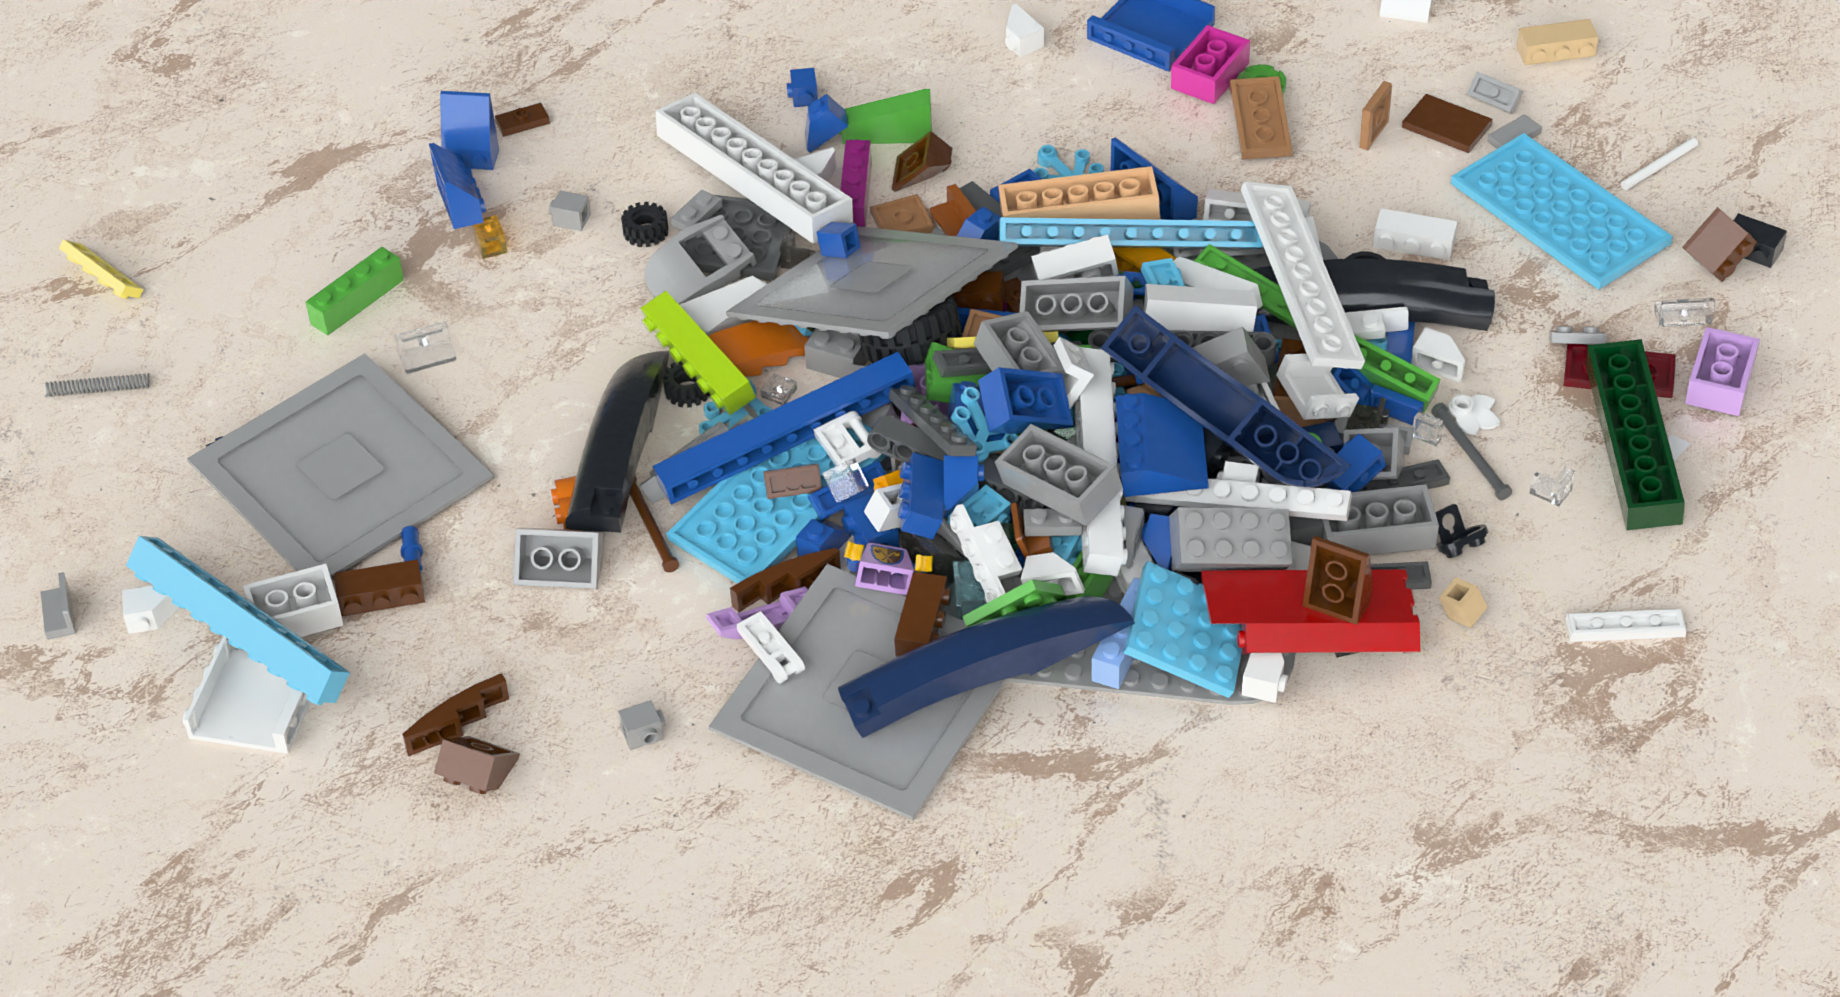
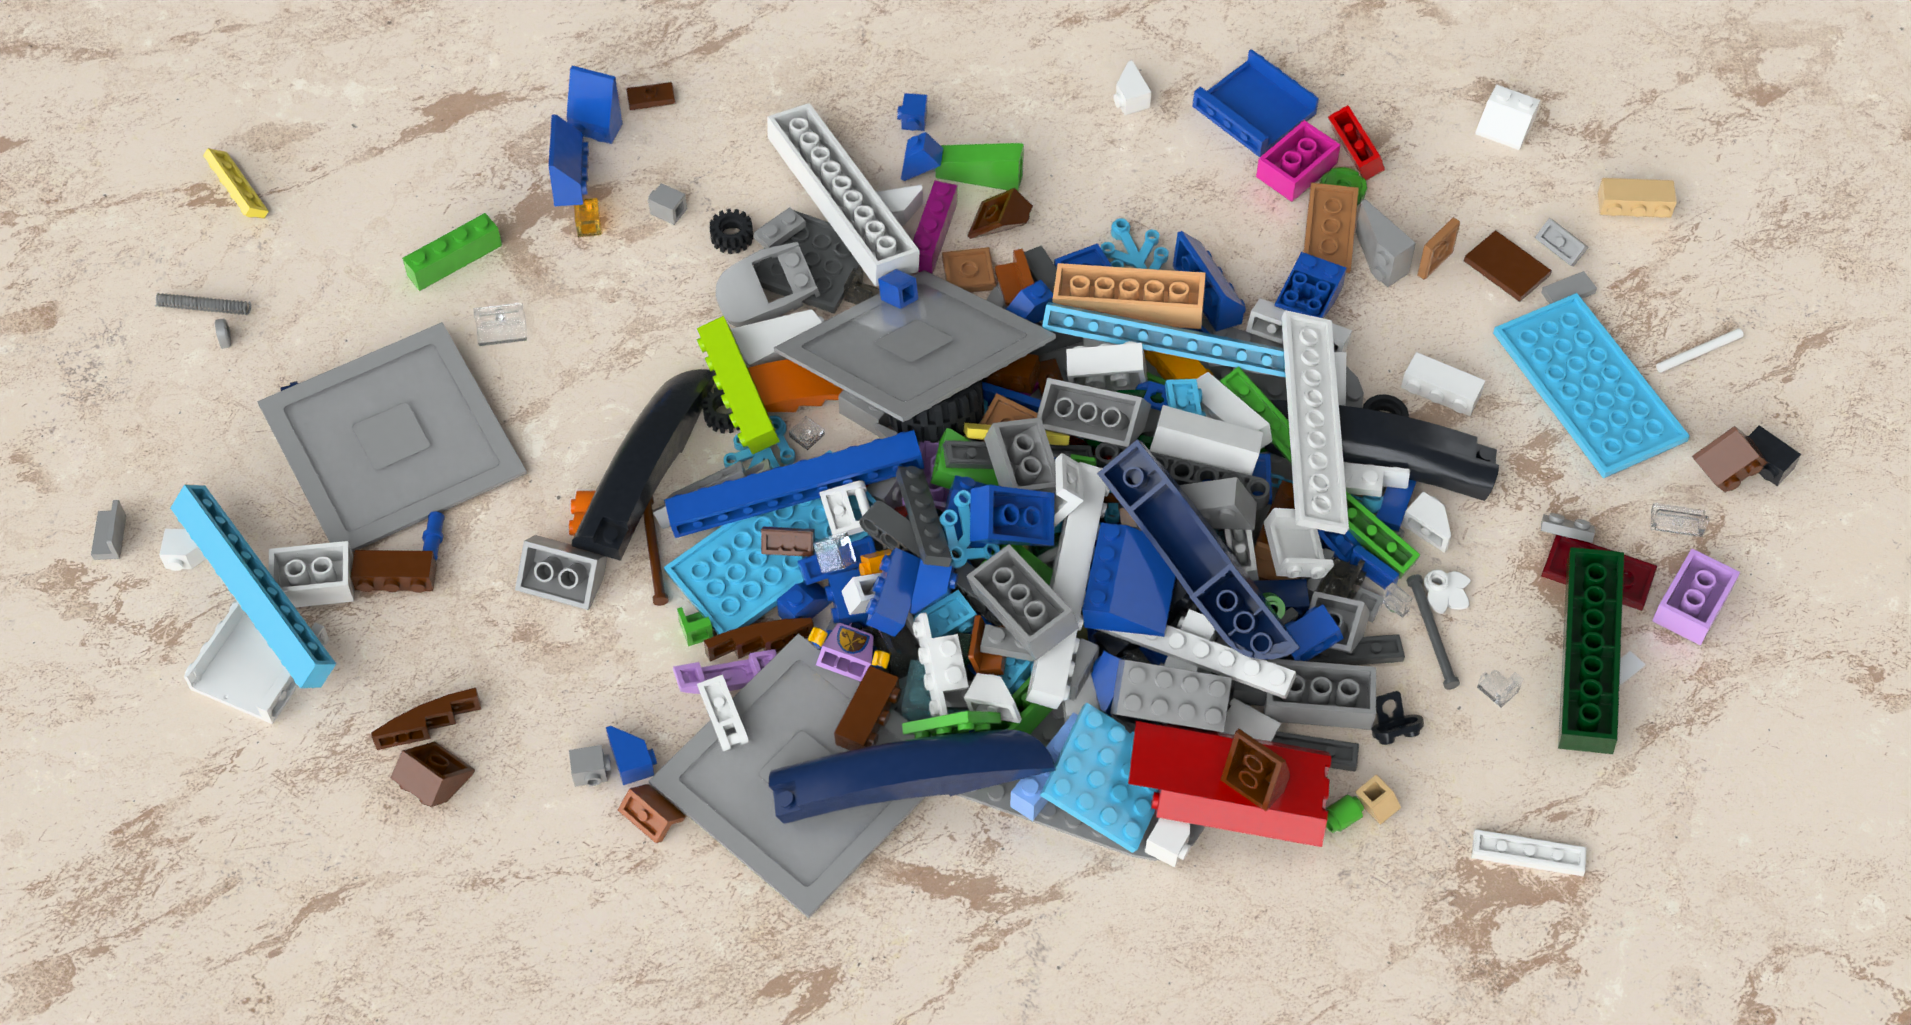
camera: 10 degrees right, 10 degrees up
none -> light grey tile [215,318,231,349]
none -> blue slope [606,726,657,785]
none -> dark orange panel [618,784,686,843]
none -> bright green panel [677,607,713,647]
none -> blue slope [1274,252,1347,318]
none -> bright green brick [1325,794,1364,833]
none -> red brick [1328,105,1385,180]
none -> light grey slope [1356,199,1416,287]

